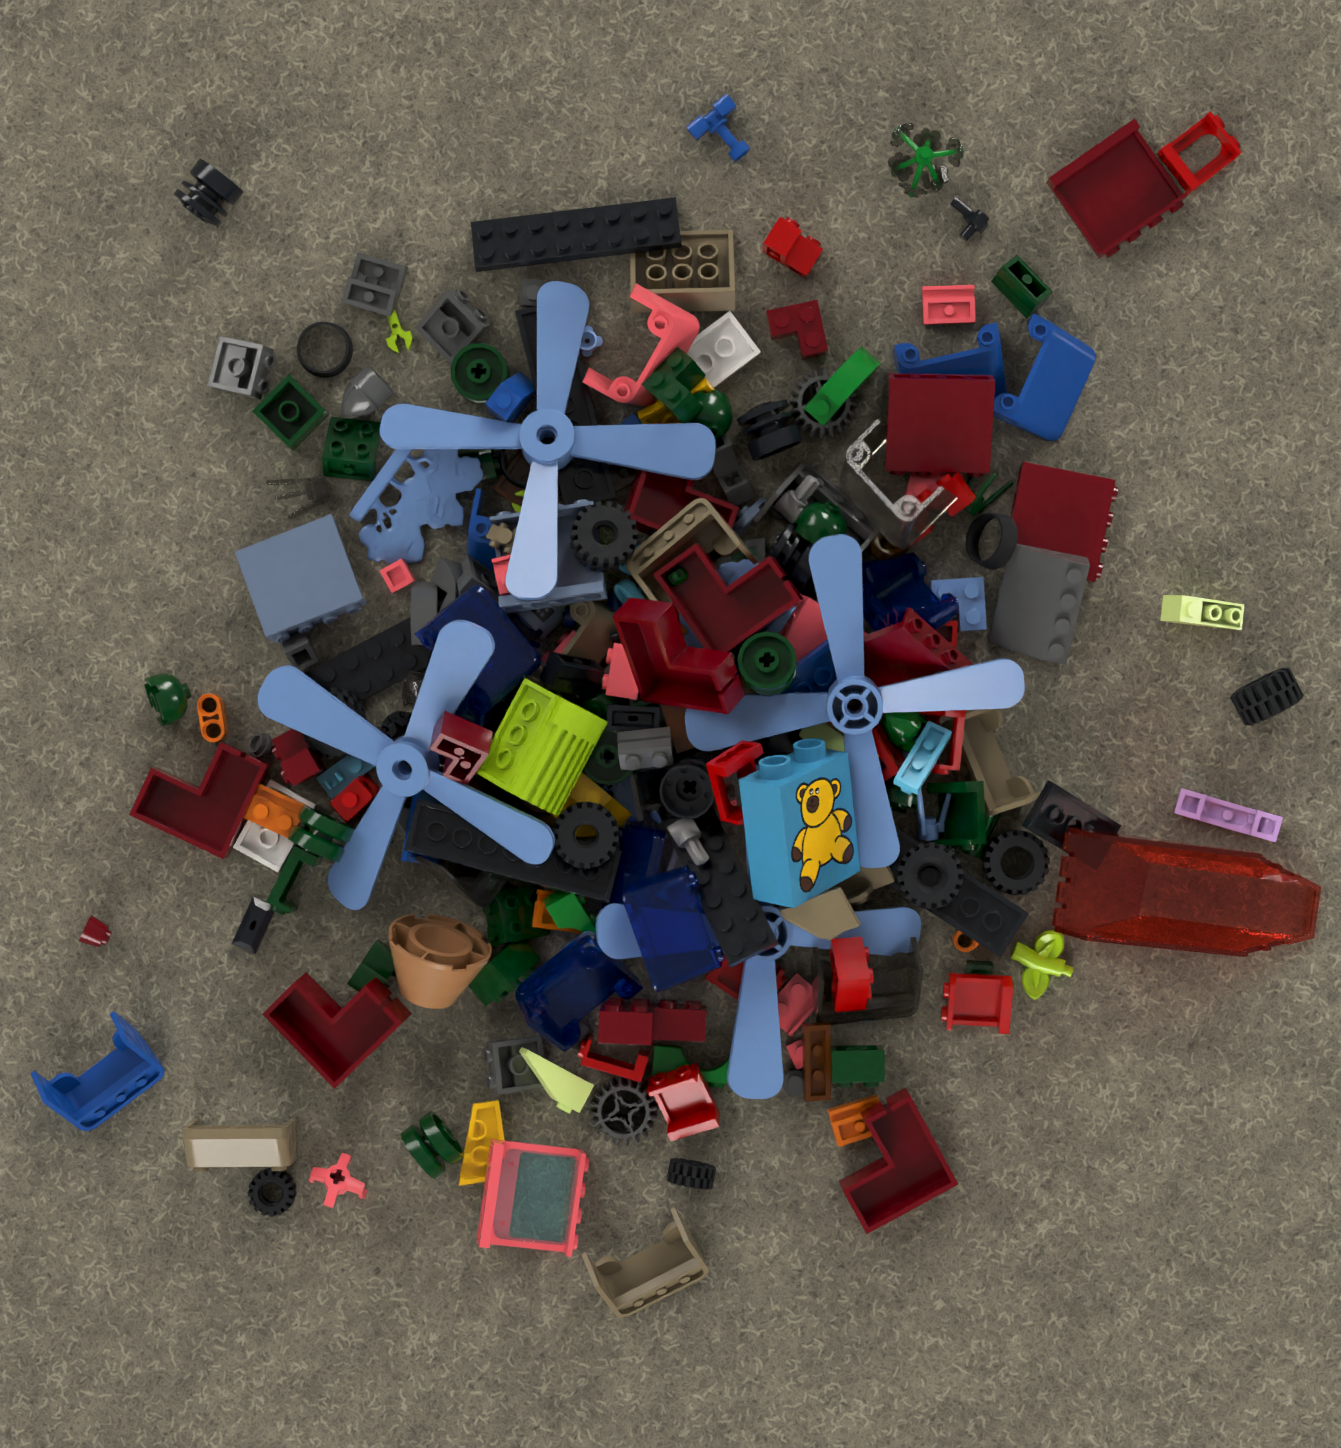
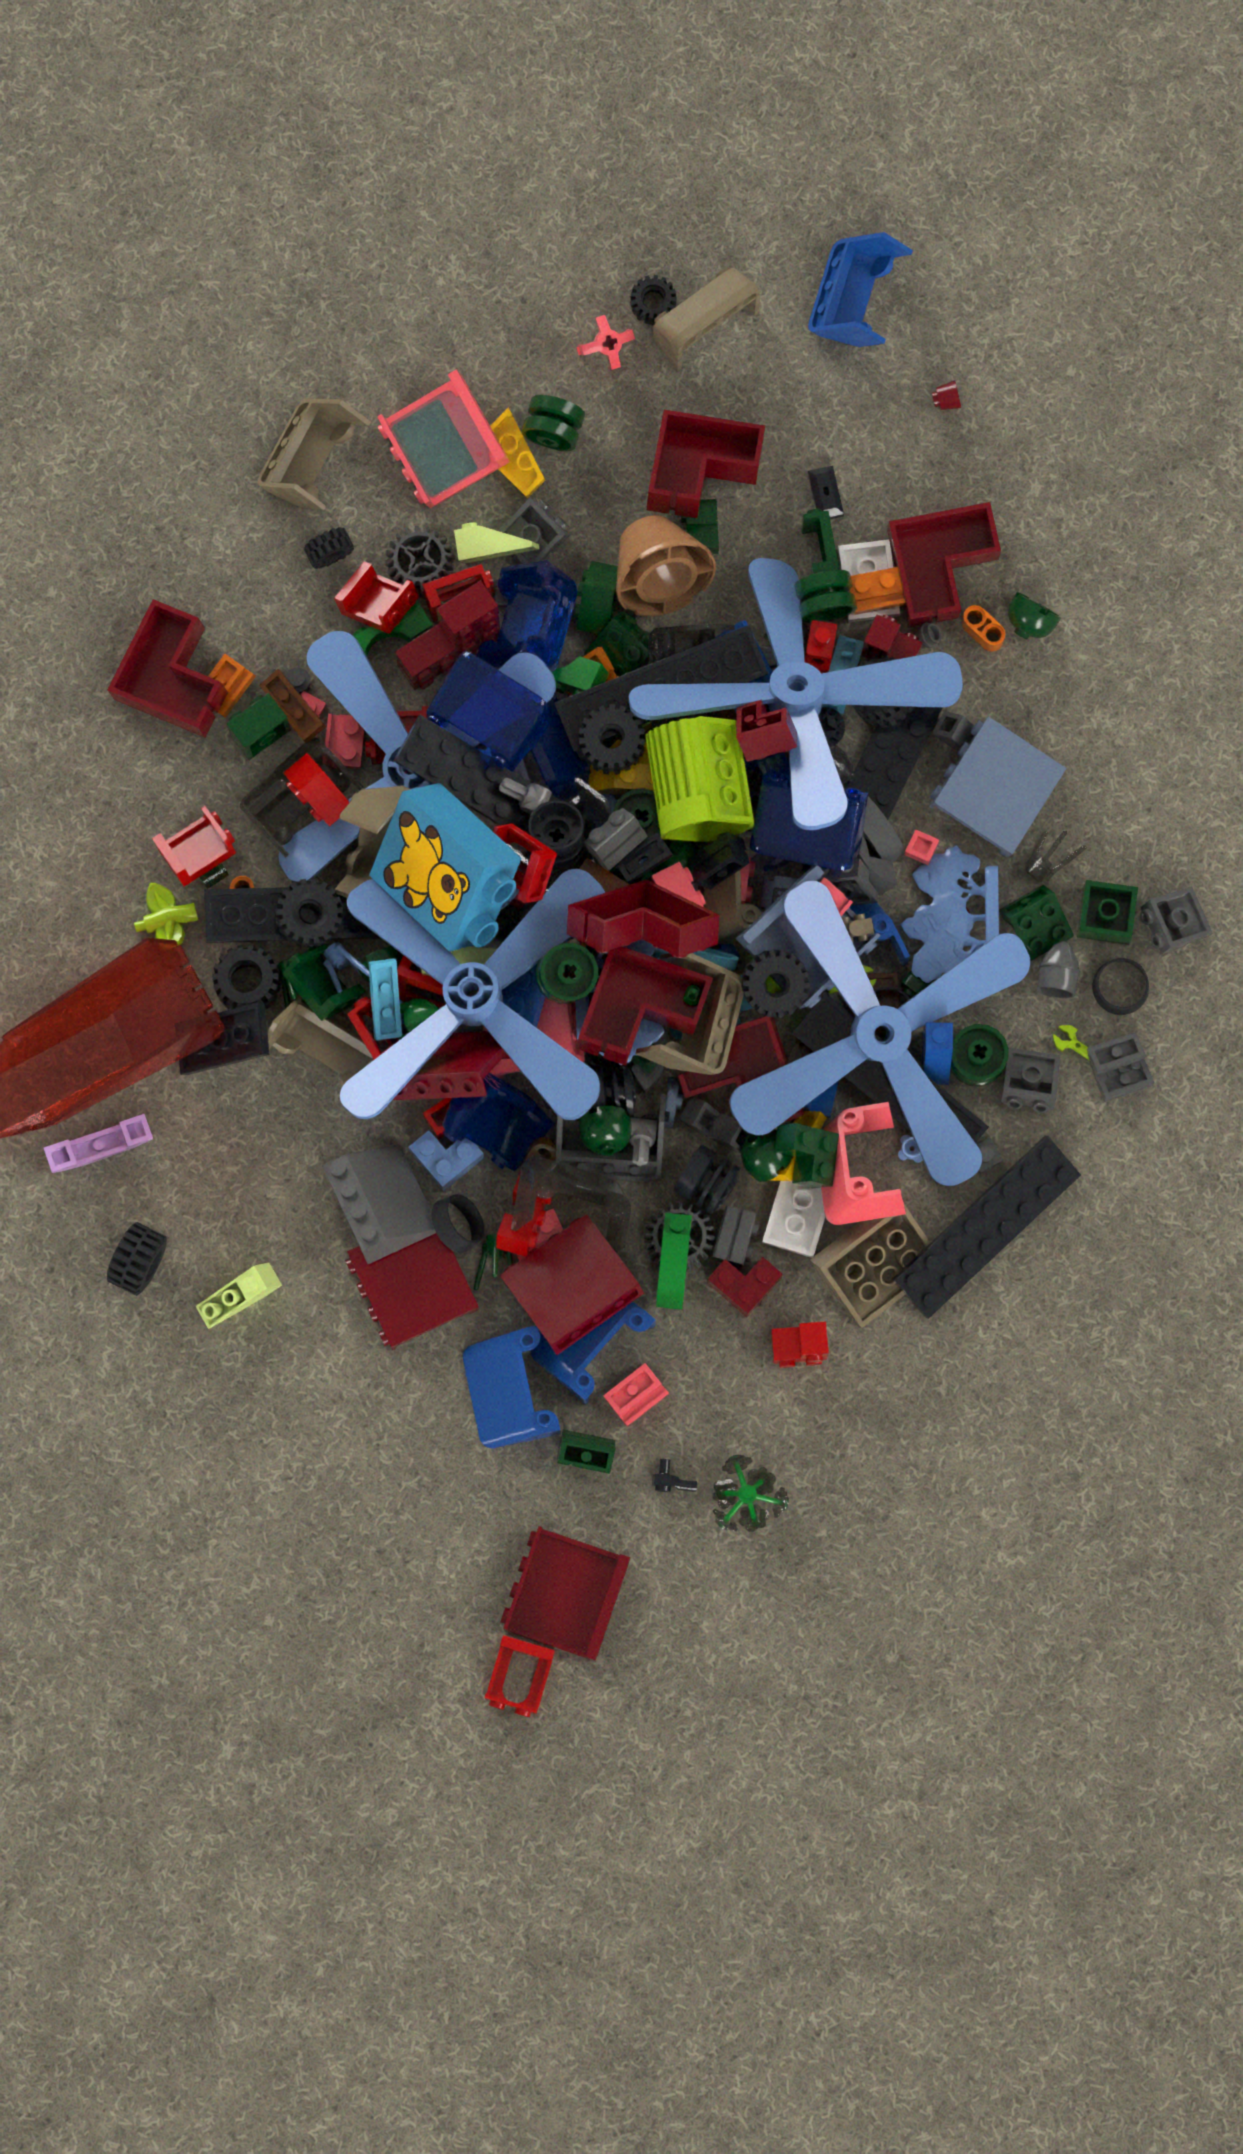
camera: 145 degrees right, 10 degrees down
blue bar [686,94,751,162] -> none
none -> dark grey brick [712,1206,760,1268]

